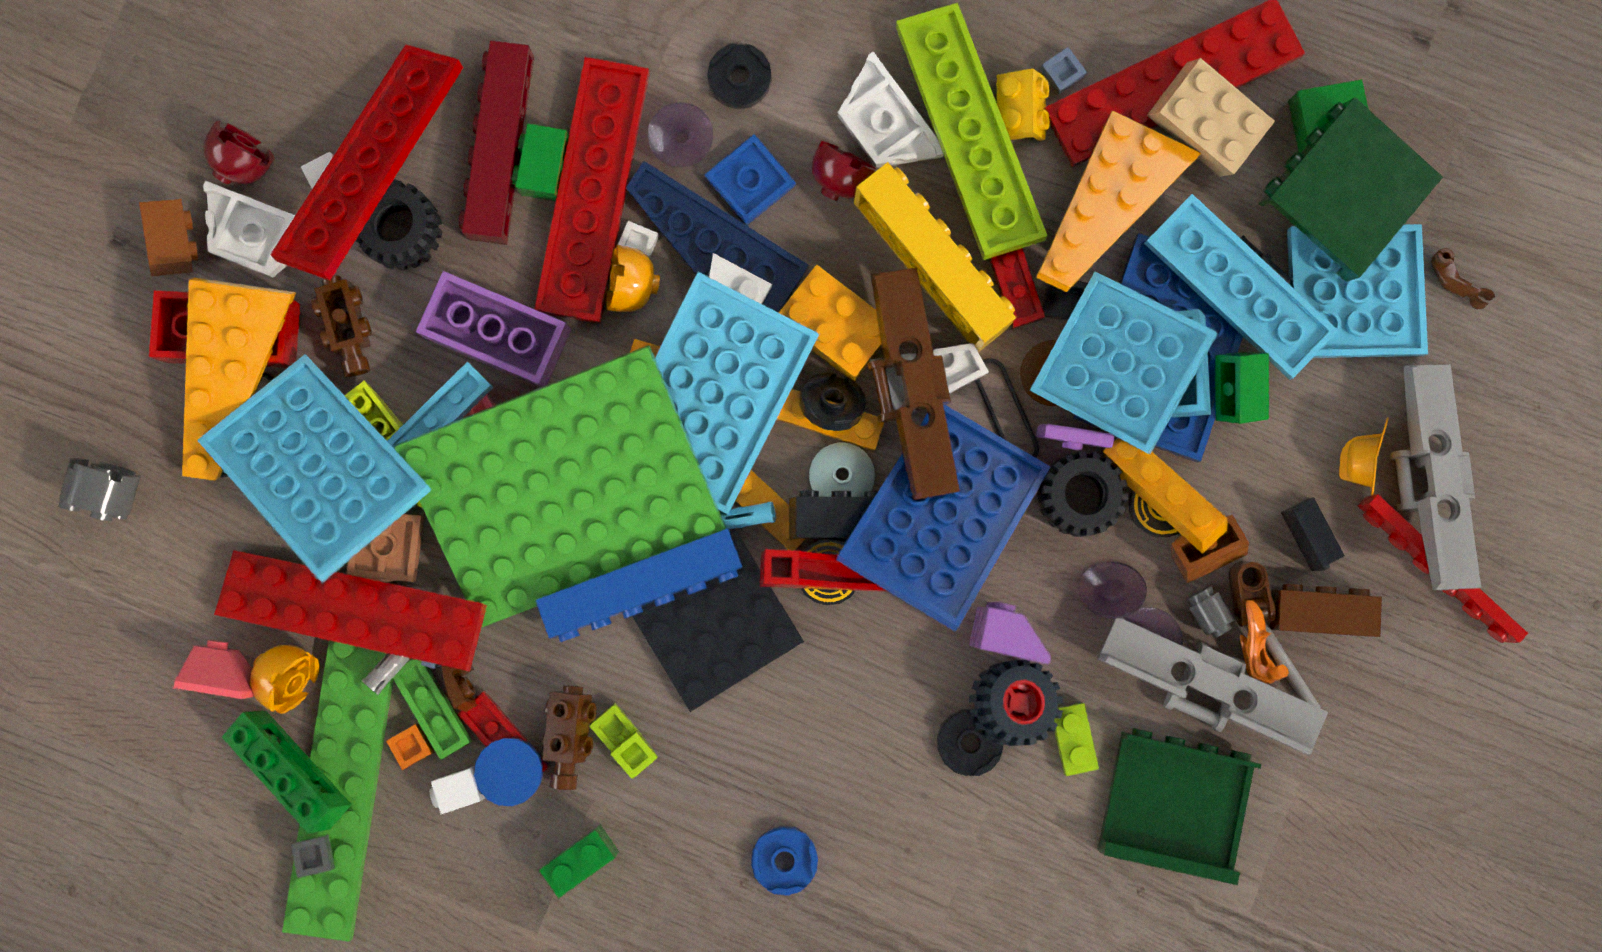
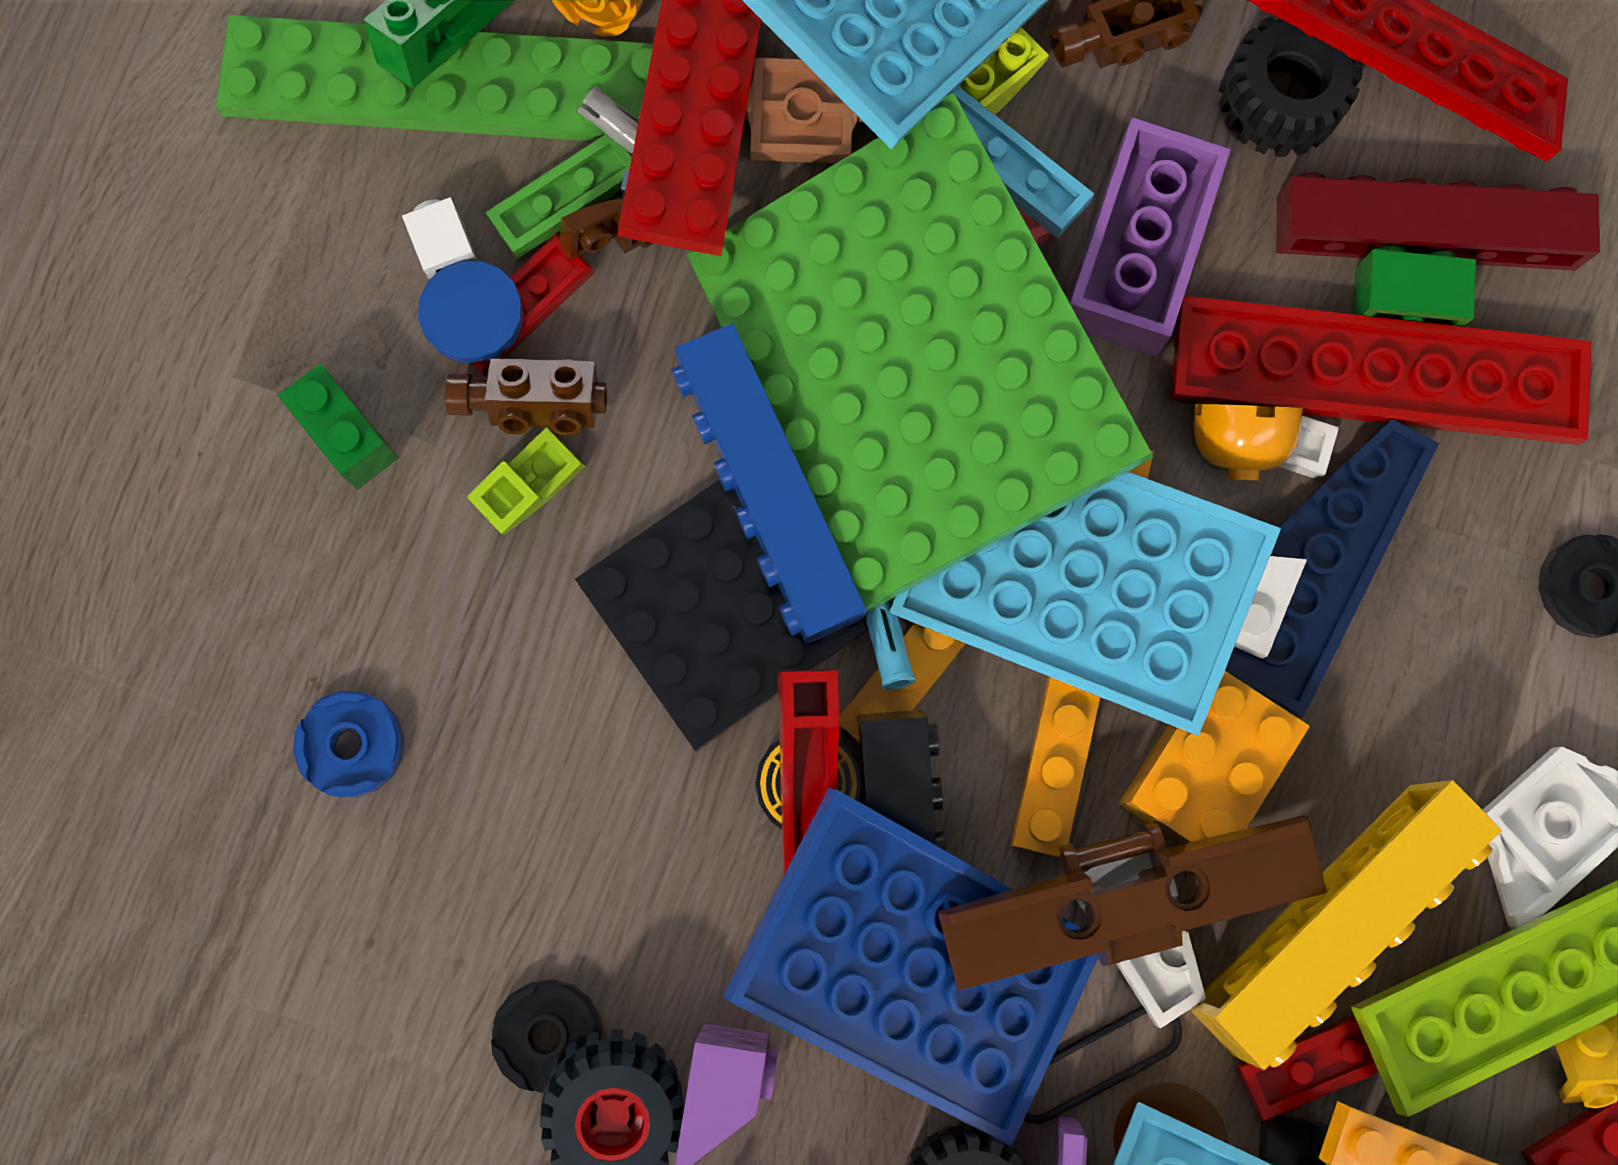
camera: 85 degrees right, 5 degrees down
dark grey plate [291,835,335,878] -> none
orange tile [386,723,434,770] -> none
clear purple dish [648,102,713,167] -> none
blue tile [704,134,796,225] -> none
black tile [799,373,866,431] -> none
light aqua dish [809,443,875,497] -> none
dark red cylinder [812,140,877,201] -> none

